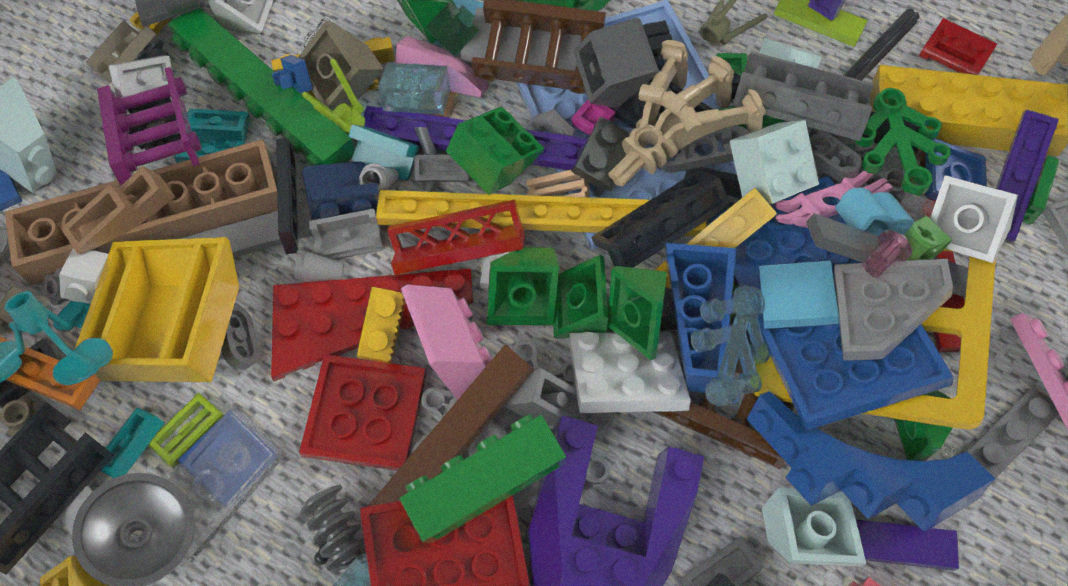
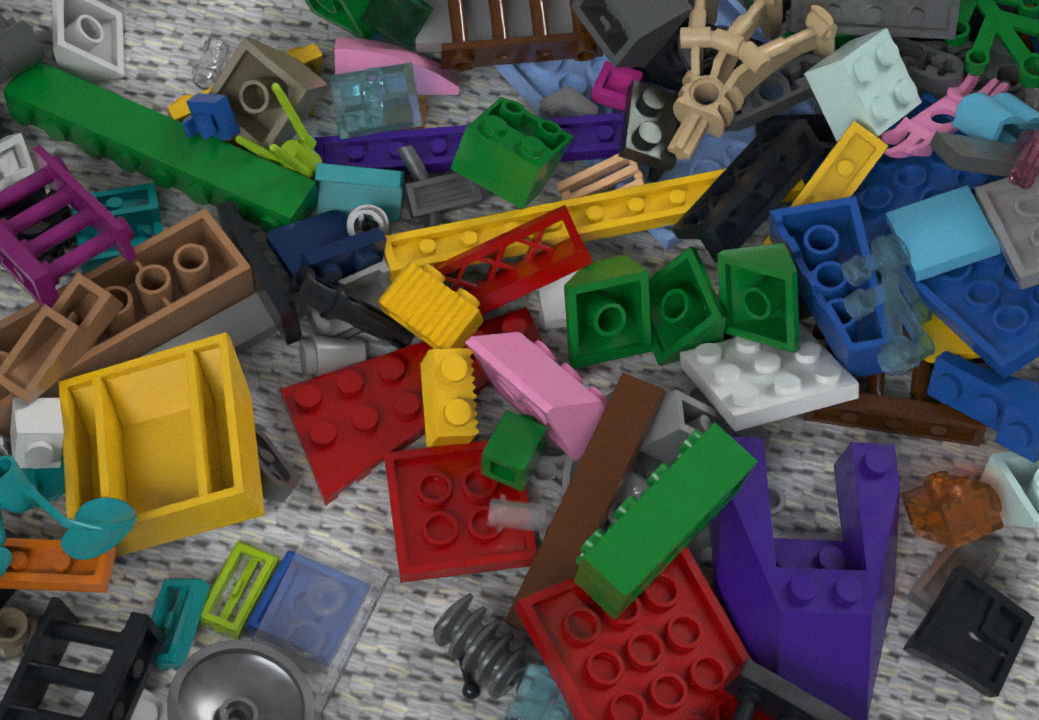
camera: 20 degrees left, 5 degrees down
none -> black pin [287,266,414,349]
none -> yellow brick [377,260,484,349]
none -> green brick [482,410,547,492]
none -> clear pin [487,495,546,533]
none -> clear orange brick [901,471,1004,549]

